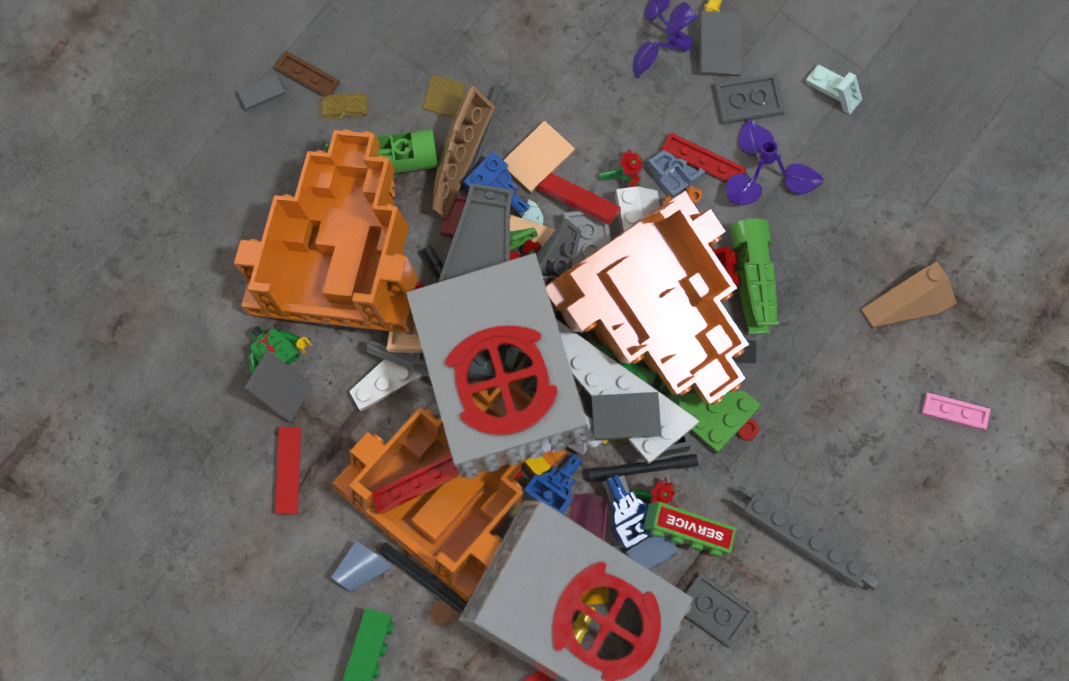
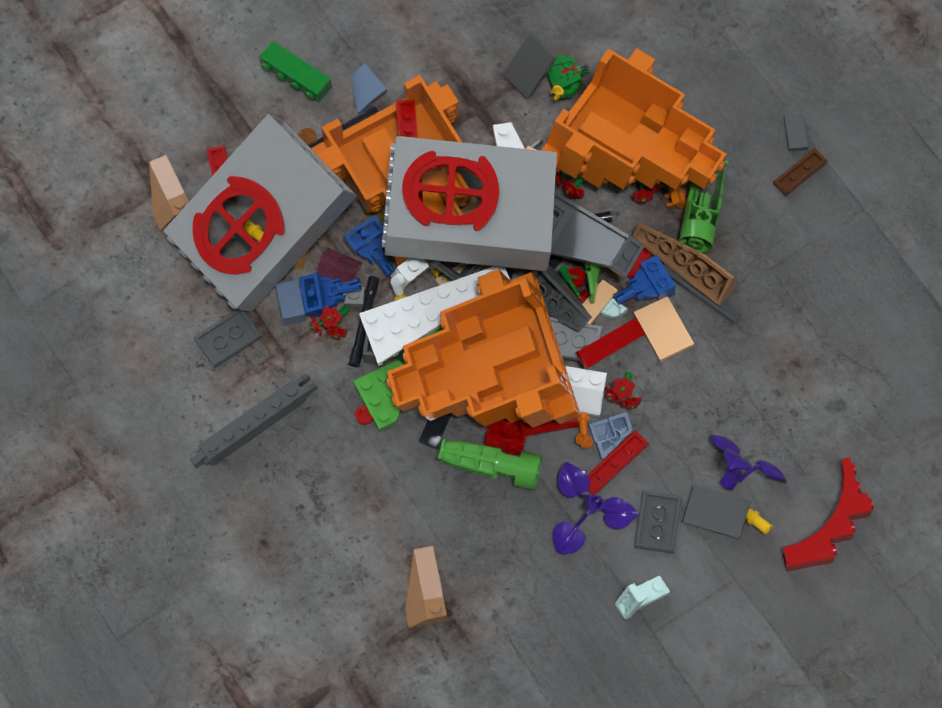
camera: 120 degrees right, 5 degrees down
red tile [275,427,301,515] -> none
clear yellow slope [321,93,368,119] -> none
clear yellow piece [423,75,466,117] -> none
dark grey tile [591,392,662,441] -> none
brick [643,502,736,557] -> none
bright pink tile [921,393,991,431] -> none

